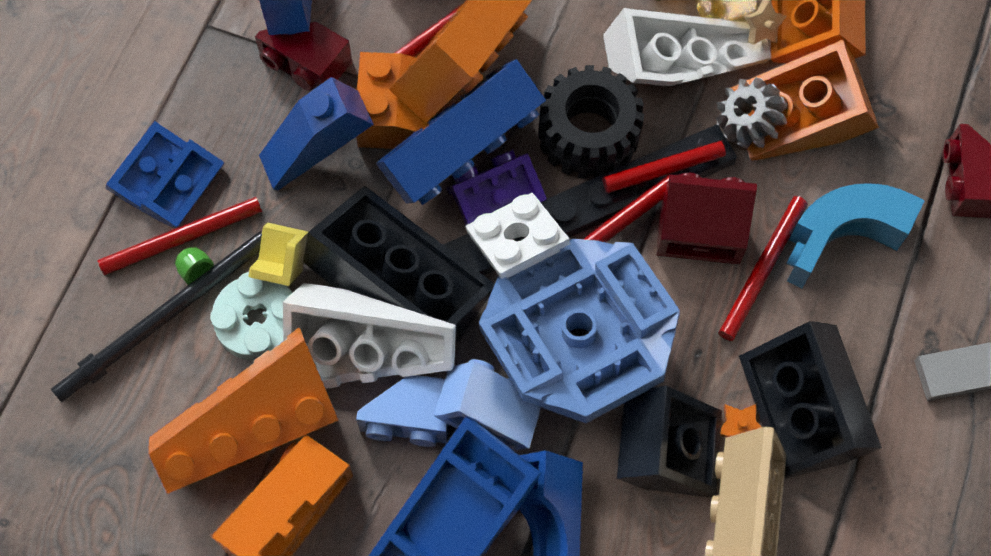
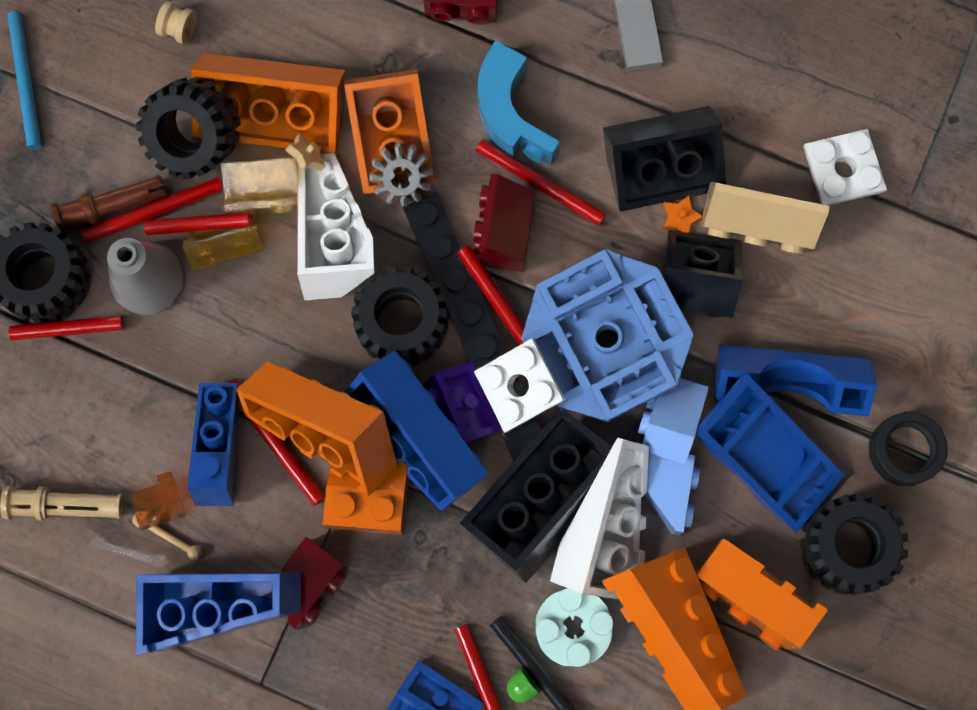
camera: 85 degrees left, 10 degrees up
light yellow panel [248,223,308,286] -> none
blue slope [259,77,374,191] -> none
red bar [603,141,726,193] -> none

